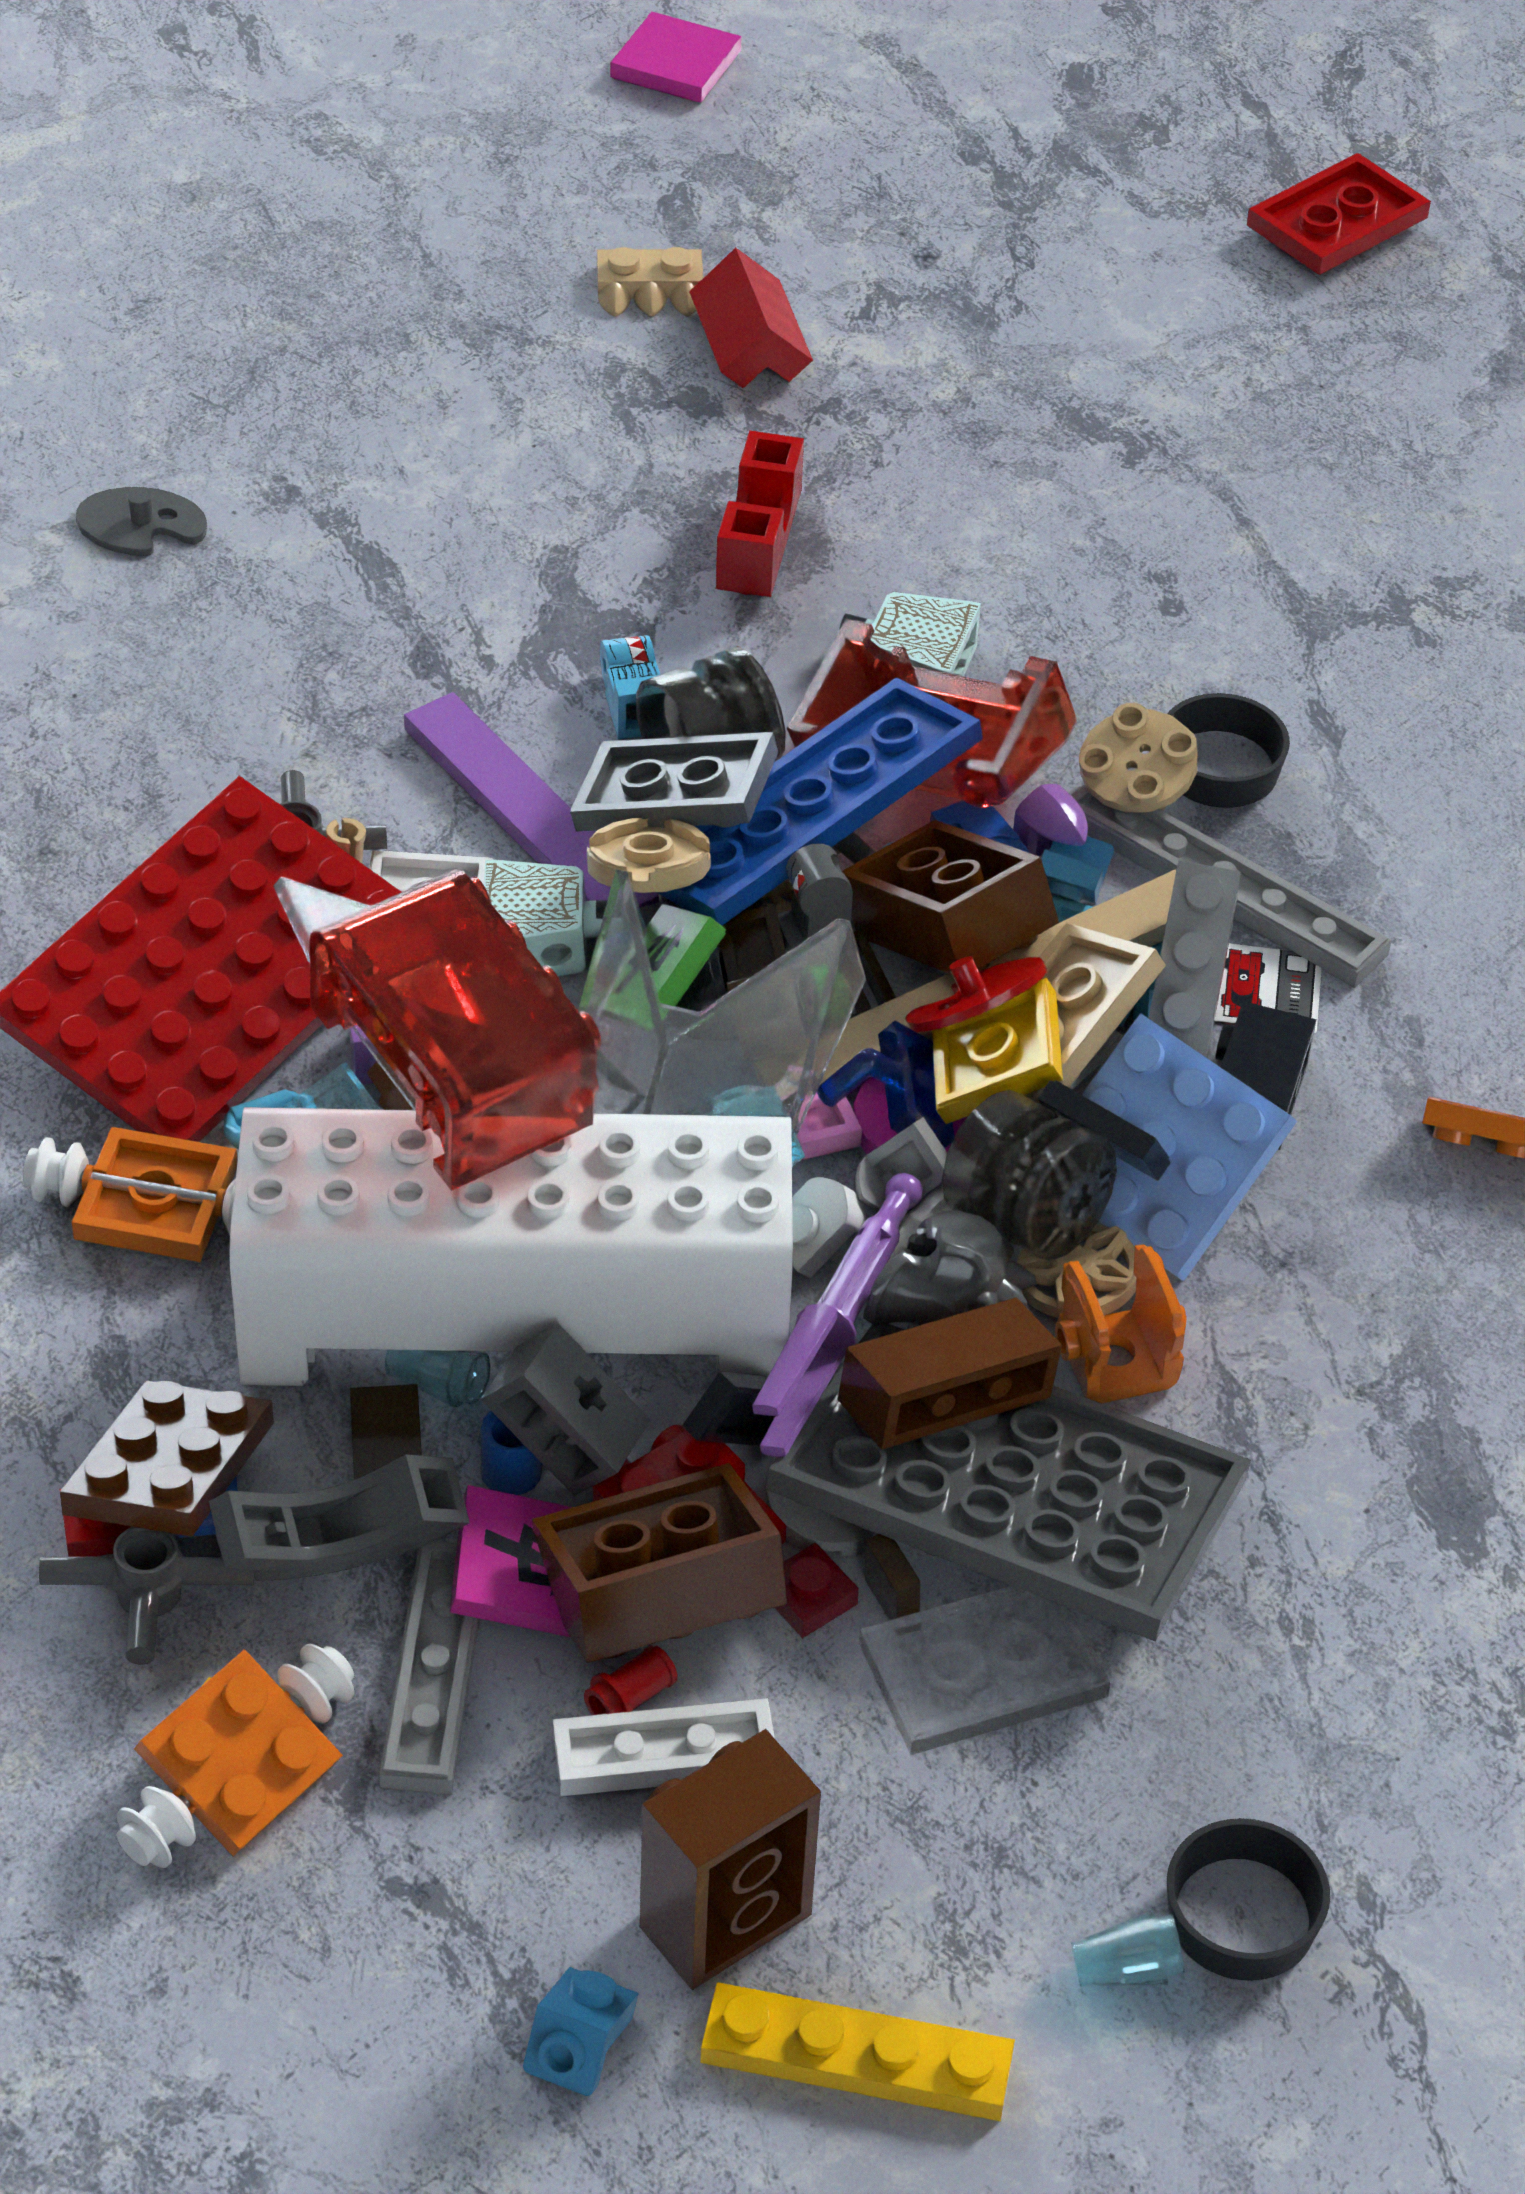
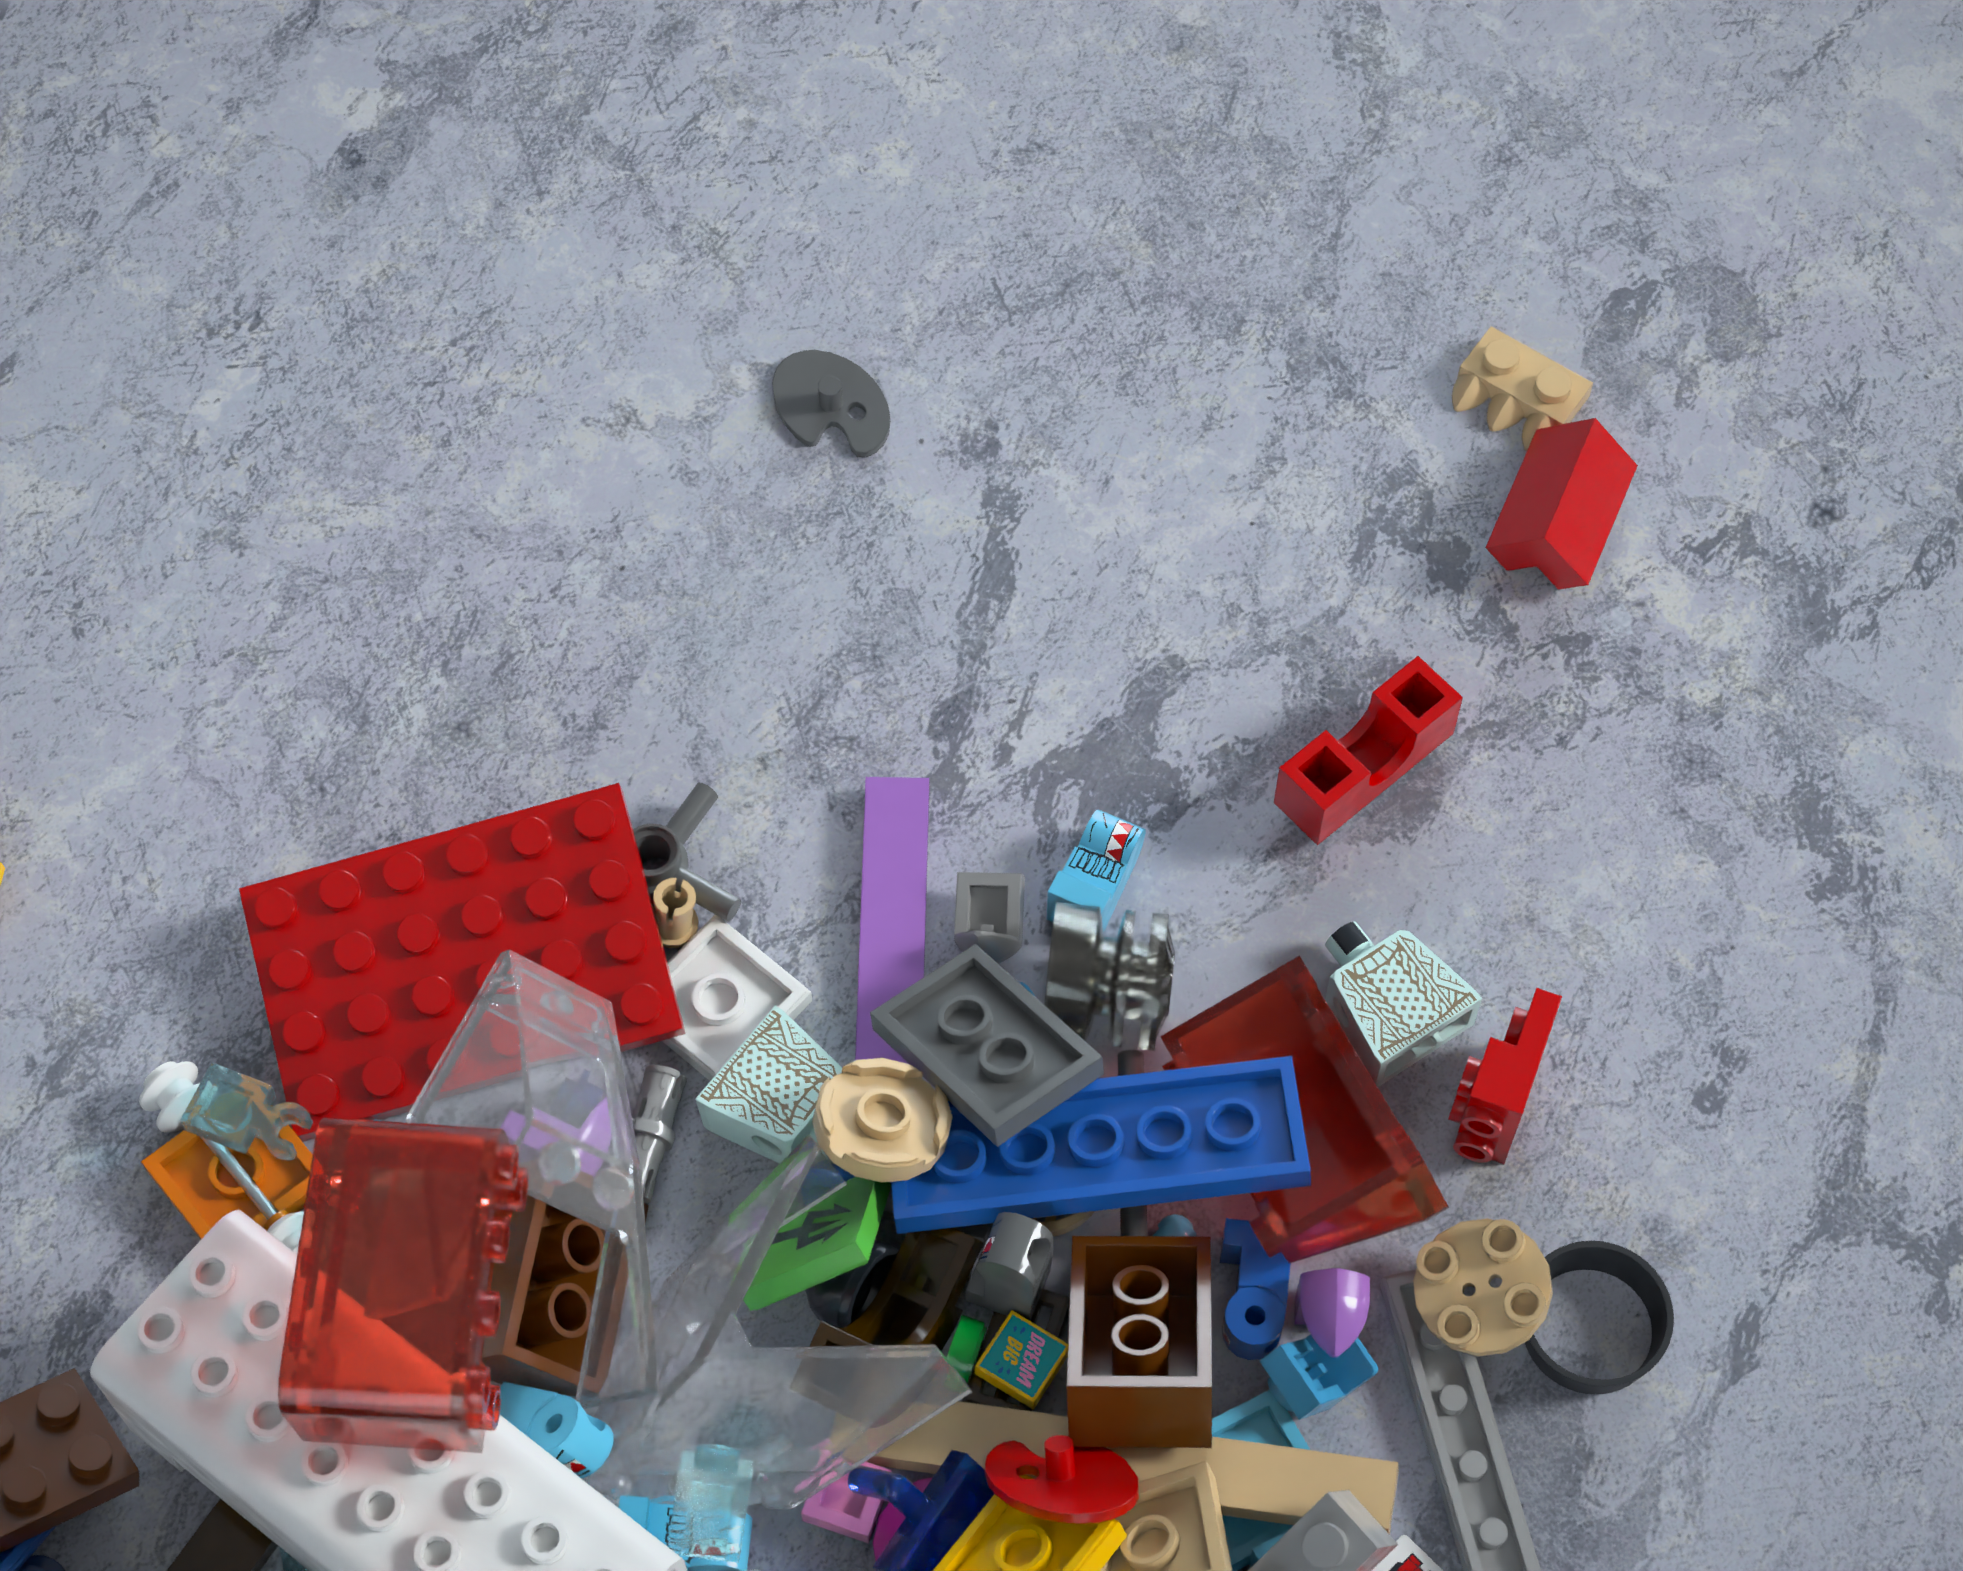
camera: 40 degrees right, 15 degrees up
dark pink tile [610,11,742,103] -> none
none -> clear light blue plate [180,1062,313,1160]
none -> light grey plate [954,872,1025,963]
none -> tile [975,1310,1068,1410]
none -> red plate [1448,987,1562,1164]

